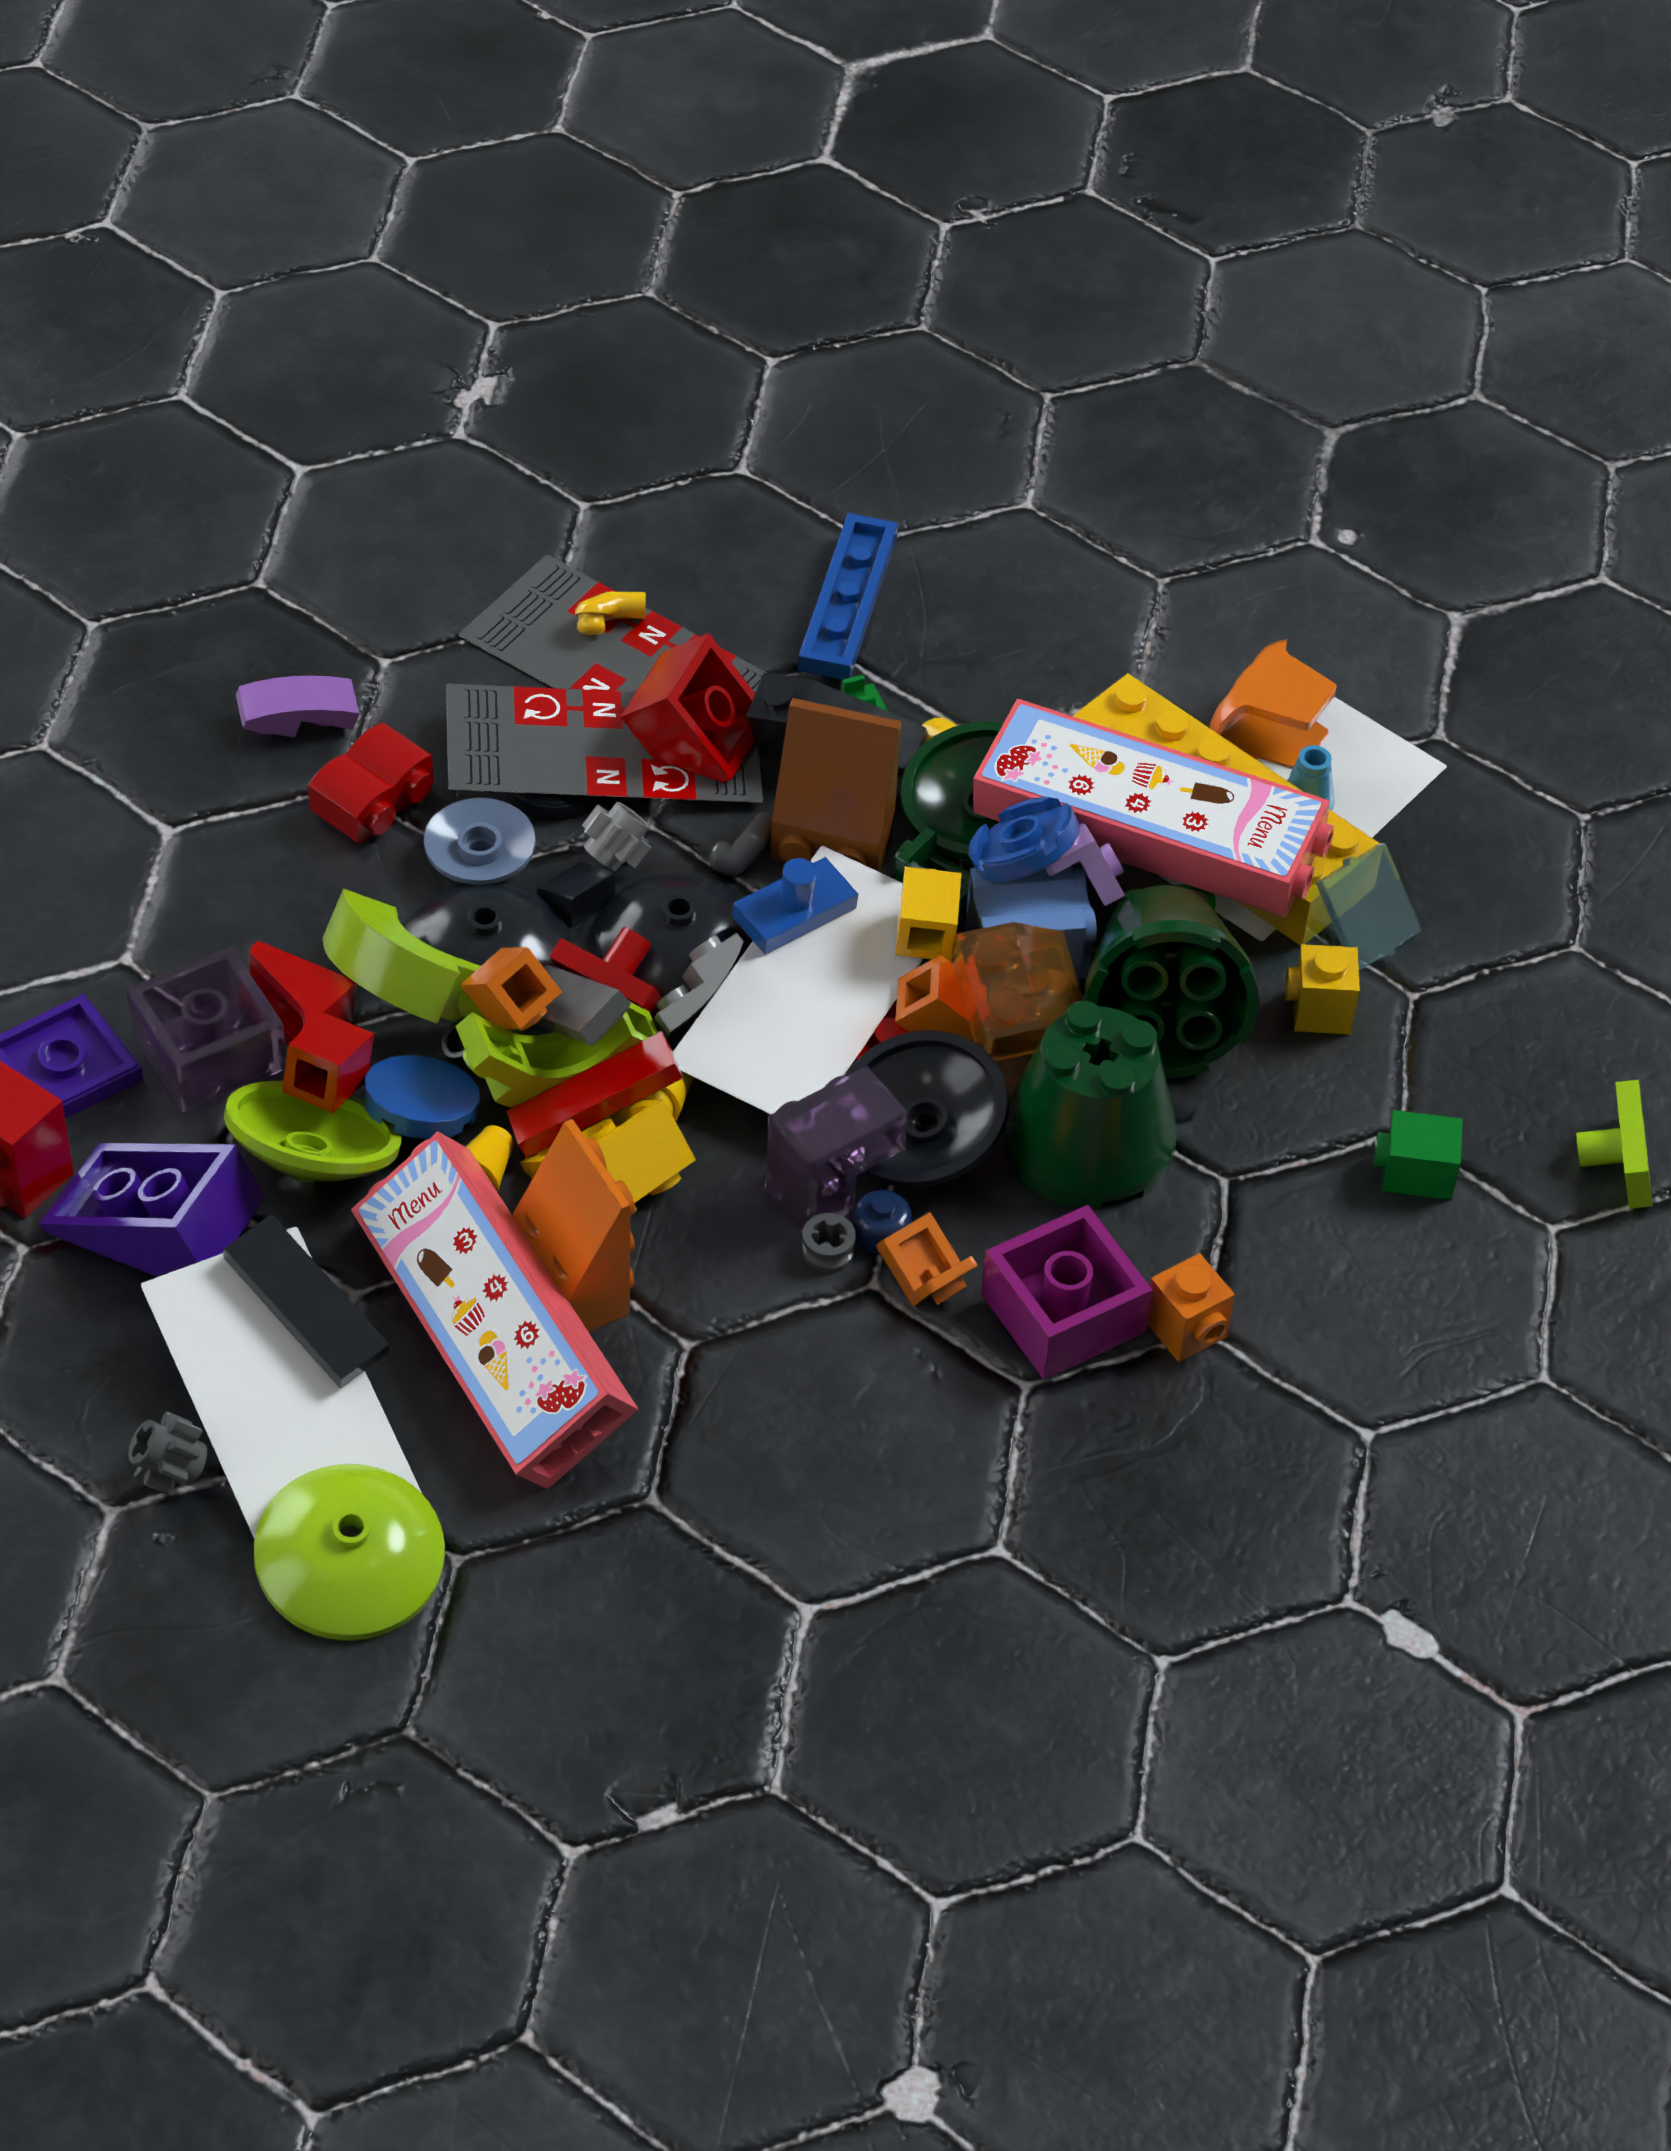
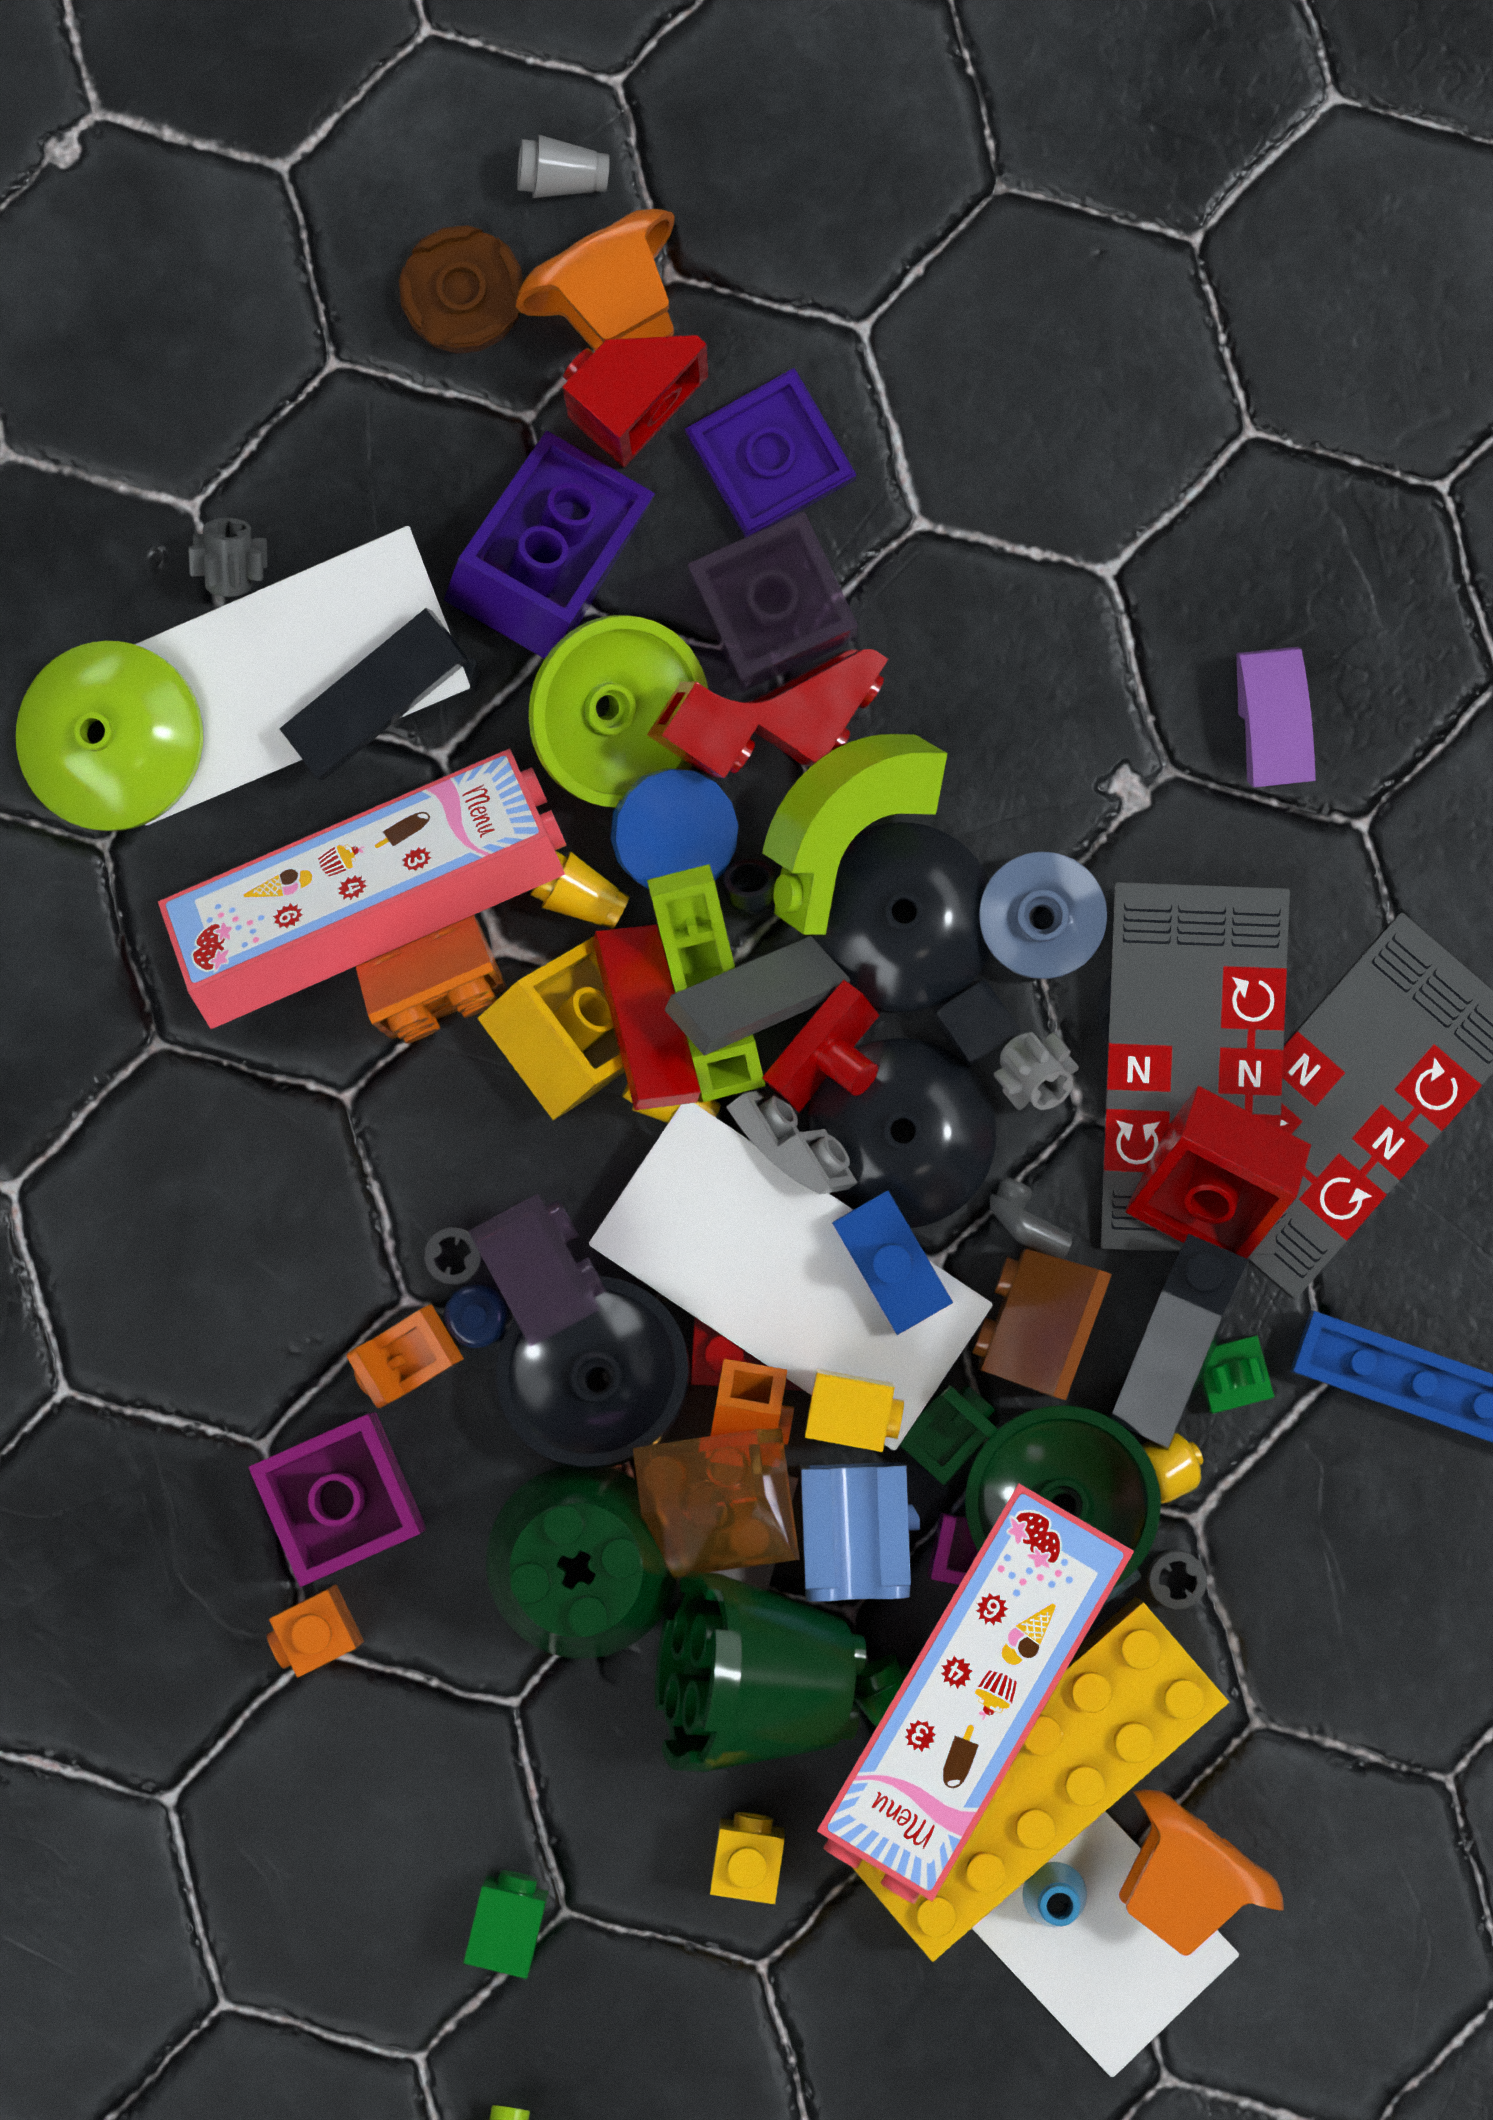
camera: 100 degrees right, 35 degrees up
red brick [308,723,434,844] -> none
orange brick [460,947,562,1031] -> none
yellow arm [574,592,646,635] -> none
blue tile [969,797,1079,882] -> none
lavender bracket [1045,821,1125,906] -> none
clear light blue piece [1316,843,1422,971] -> none

